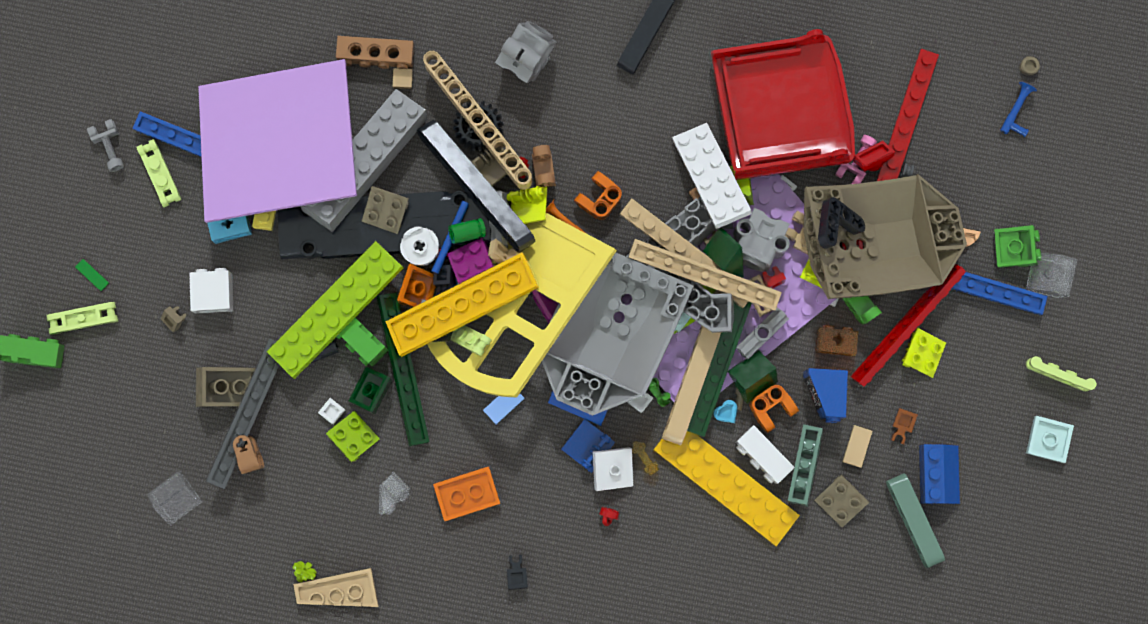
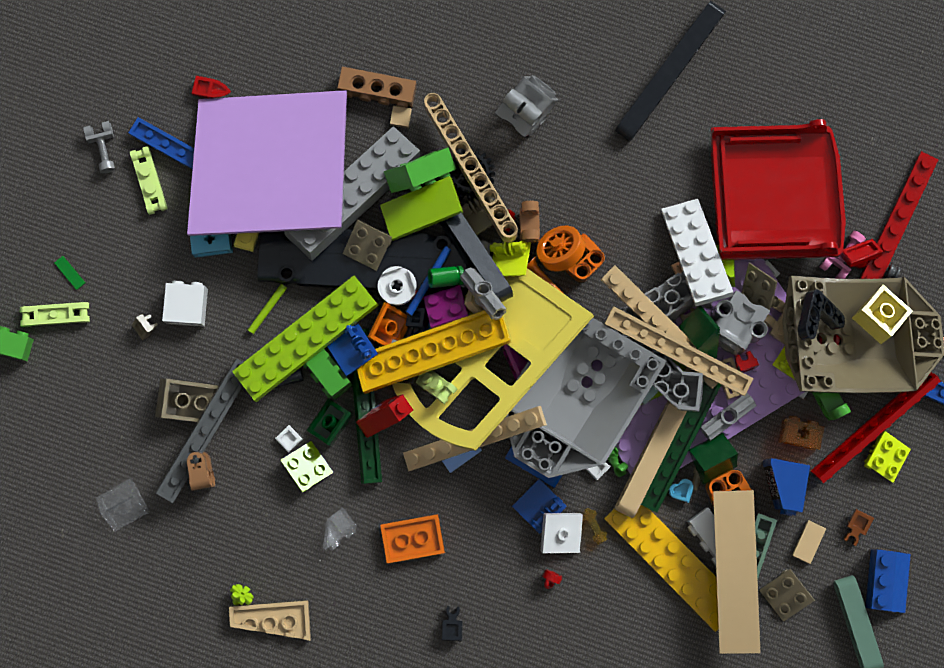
camera: 10 degrees right, 0 degrees up
none -> red plate [192,76,231,99]
none -> lime bar [248,284,287,334]
none -> blue hinge [327,324,378,376]
none -> red slope [356,394,414,438]
none -> lime tile [380,176,463,241]
none -> bright green wedge [383,147,456,193]
none -> tan plate [403,406,547,471]
none -> light grey piece [460,267,506,320]
none -> orange wheel [536,225,585,272]
none -> tan slope [713,490,760,654]
none -> dark tan hinge [741,263,780,313]
none -> light yellow slope [852,285,912,344]

